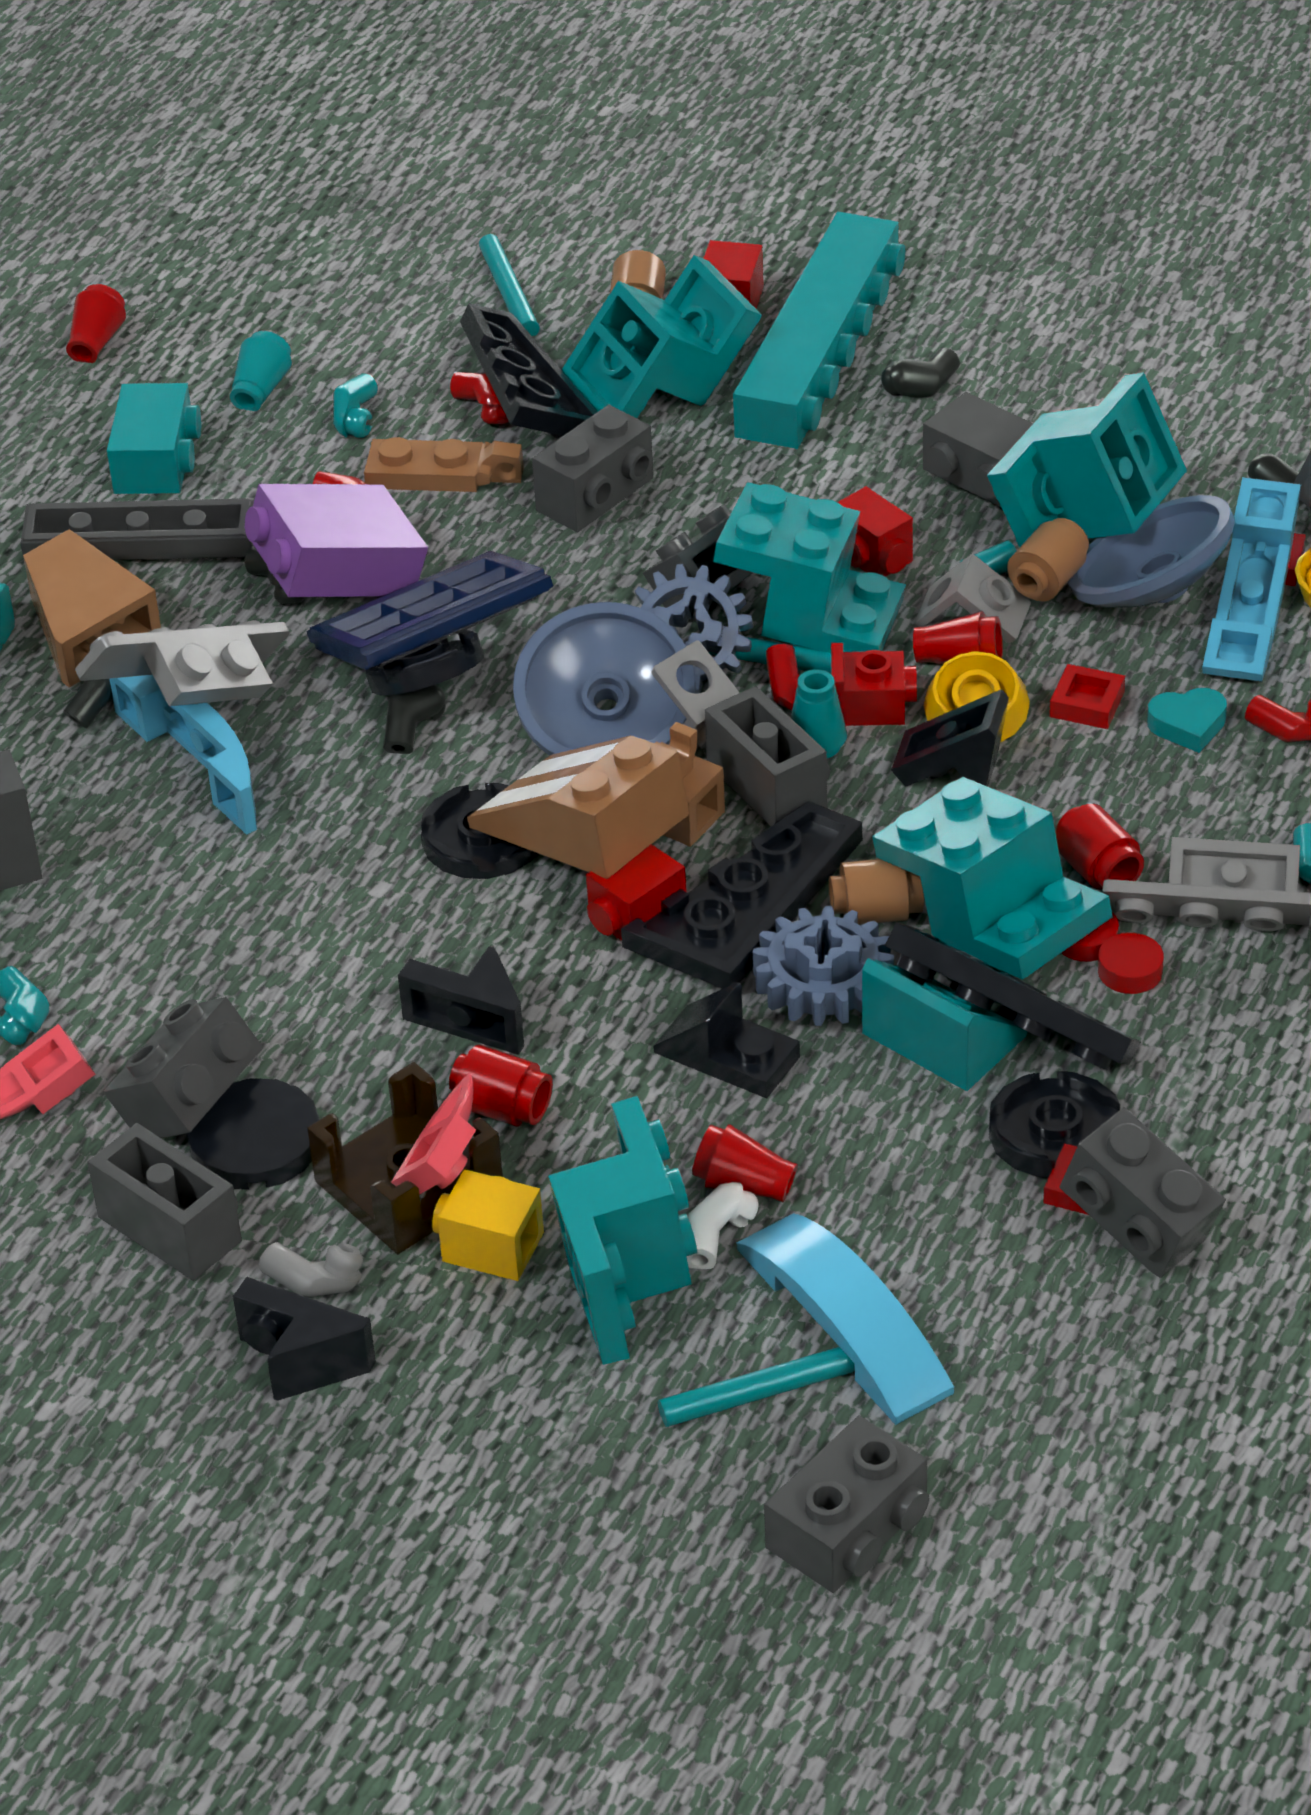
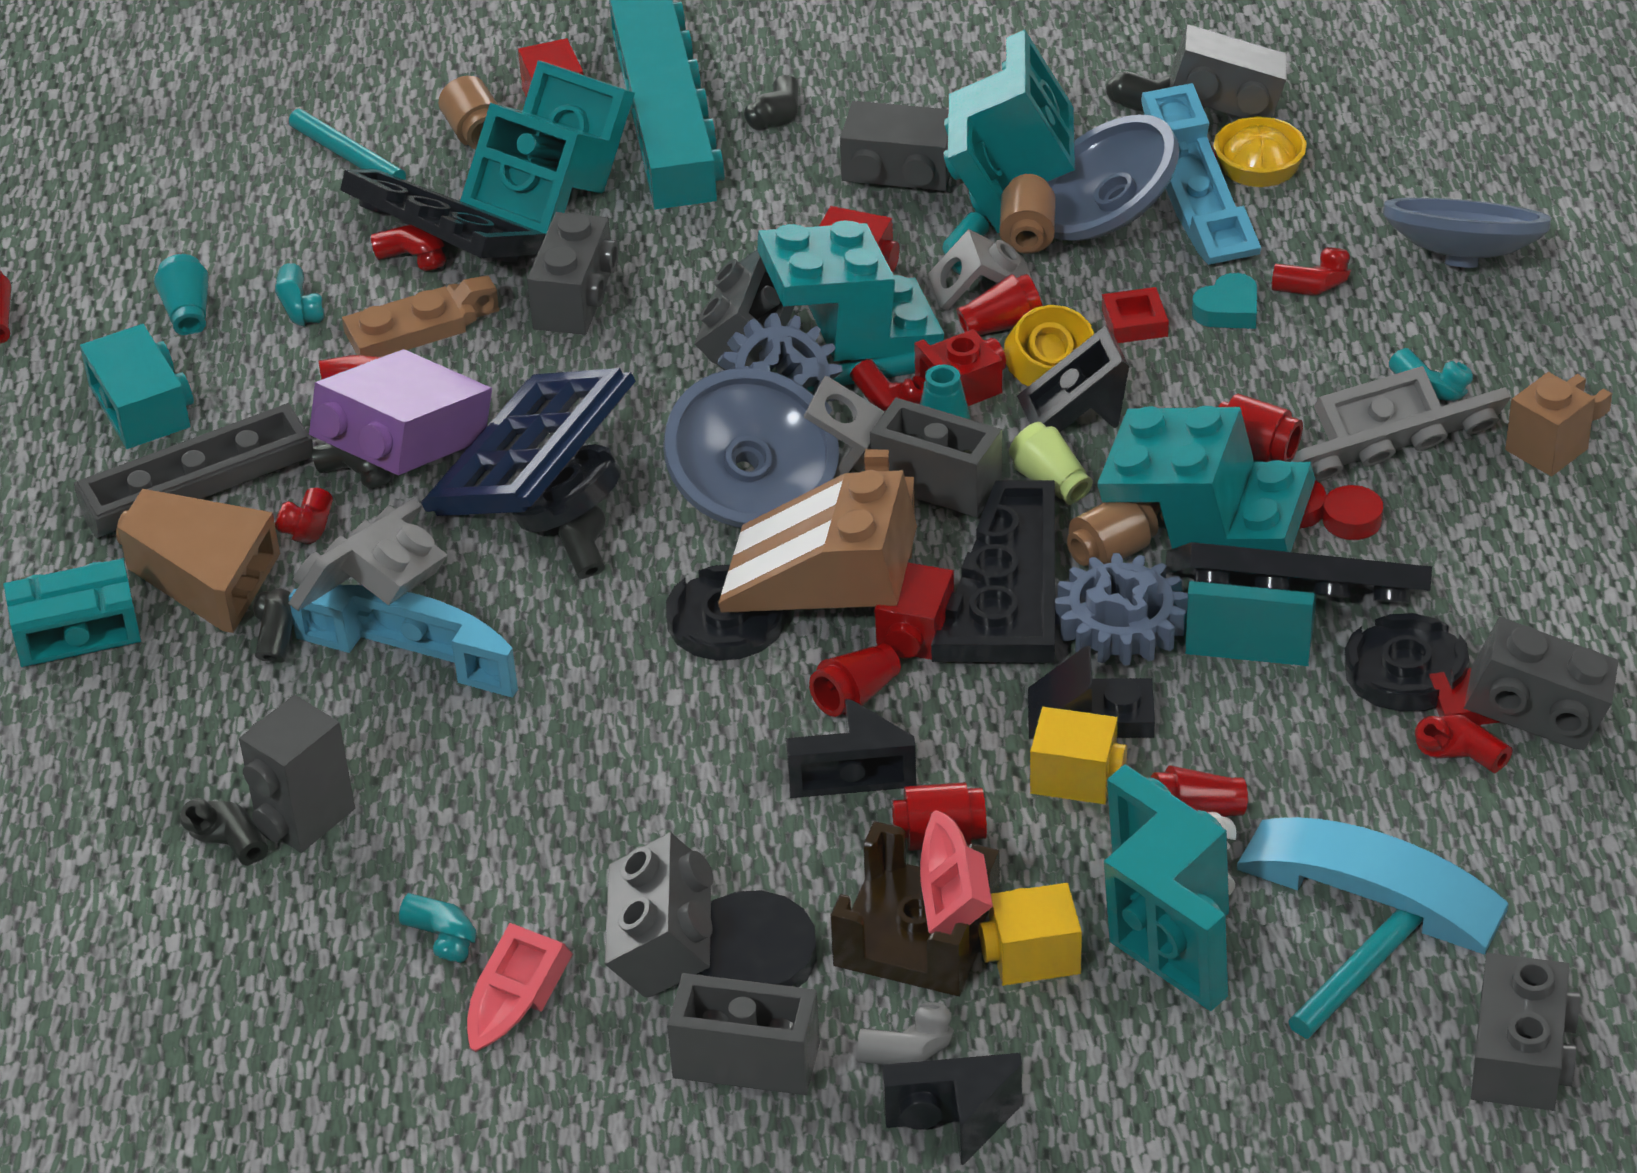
camera: 30 degrees left, 0 degrees up
none -> red arm [275,487,333,544]
none -> red cone [809,643,901,717]
none -> yellowish green cone [1009,422,1093,505]
none -> yellow brick [1030,707,1127,804]
none -> red arm [1415,715,1513,774]

